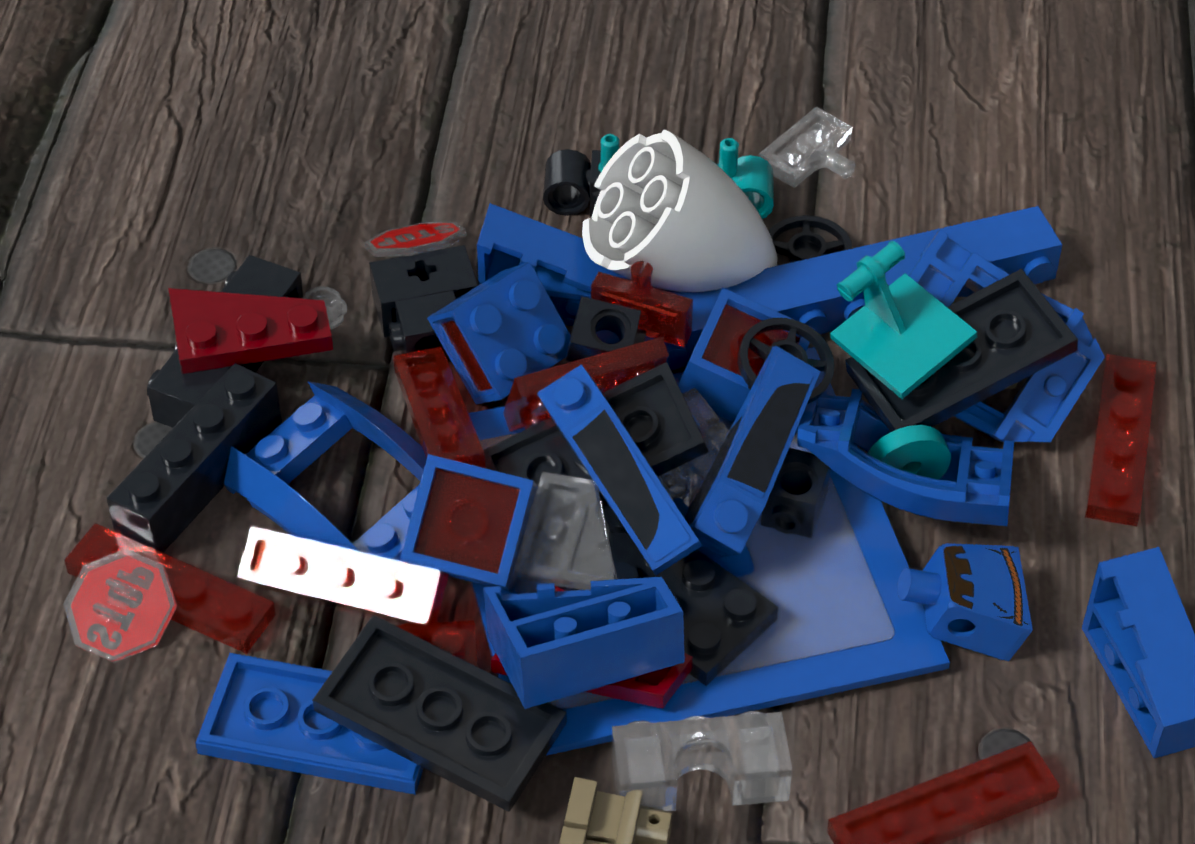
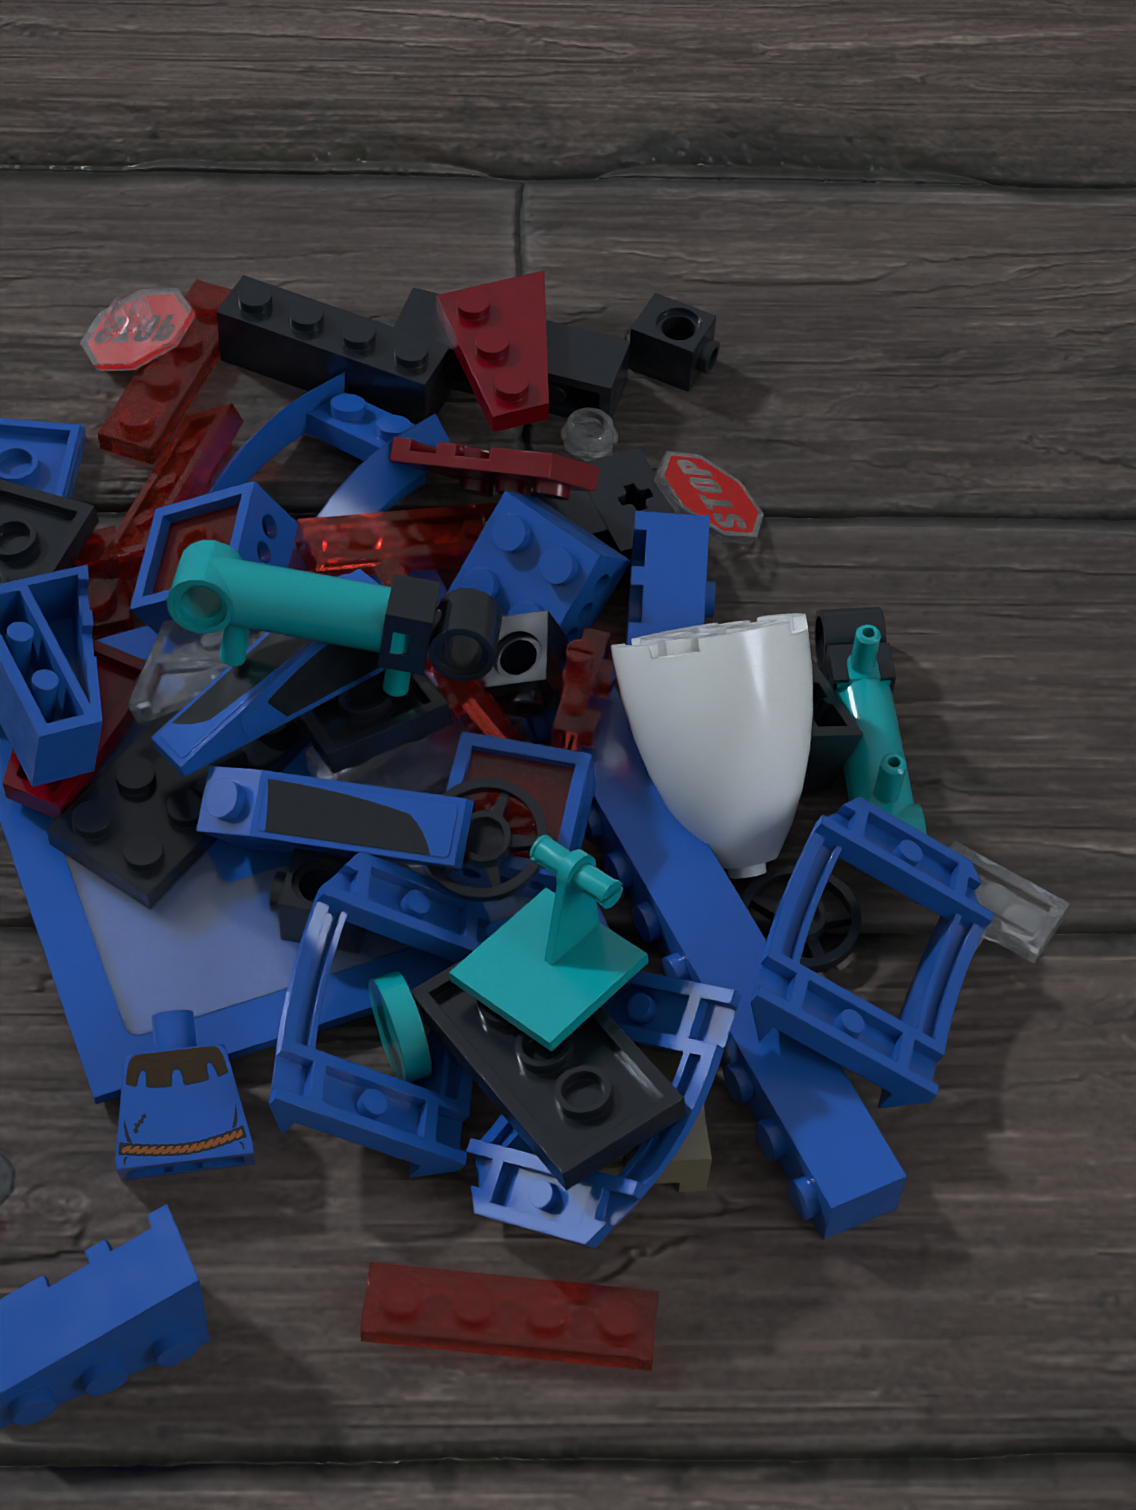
camera: 80 degrees right, 5 degrees up
none -> teal piece [167,540,502,697]
none -> dark red wing [389,437,600,500]
none -> black brick [629,293,720,392]
none -> blue wedge [750,797,994,1108]

